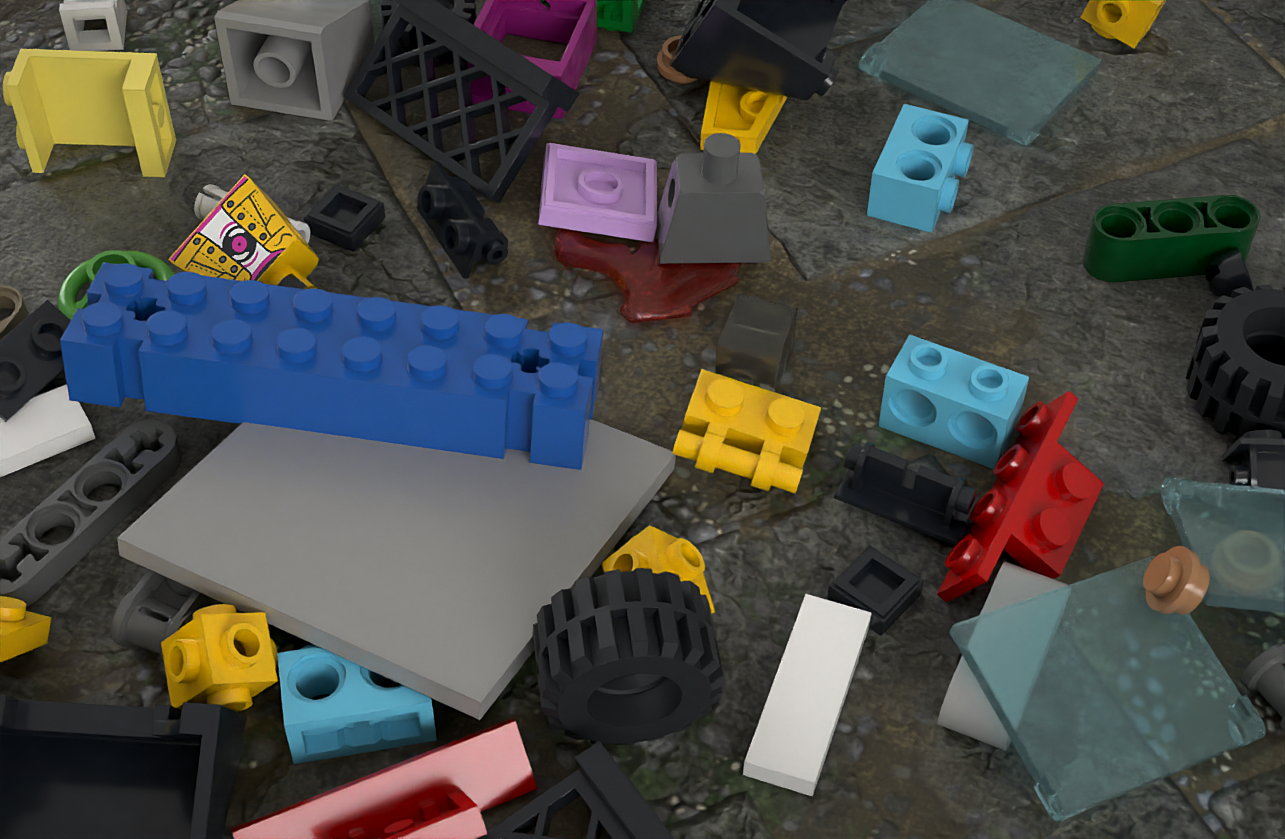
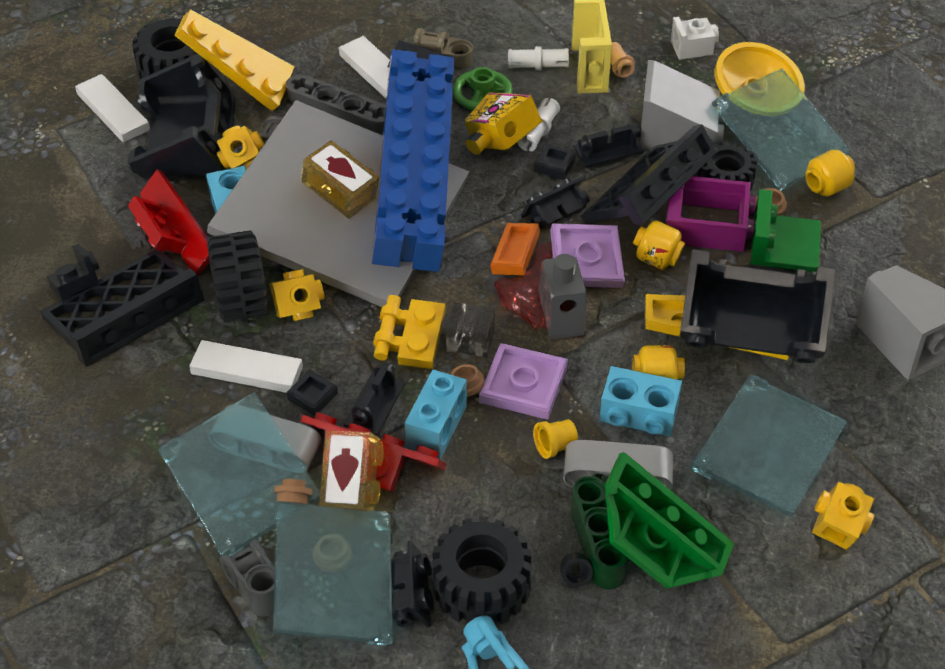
camera: 85 degrees right, 0 degrees up
none -> clear yellow brick [301,140,380,219]
none -> brick [319,430,384,513]
none -> medium nougat plate [450,364,485,397]
none -> lavender tile [479,343,568,420]
none -> orange tile [490,223,540,275]
none -> white pin [508,46,569,71]
none -> yellow piece [533,419,578,459]
none -> light grey beam [563,440,673,490]
none -> black hinge [573,123,644,168]
none -> green wedge [605,452,734,589]
none -> yellow head [632,345,685,380]
none -> yellow head [633,220,685,270]

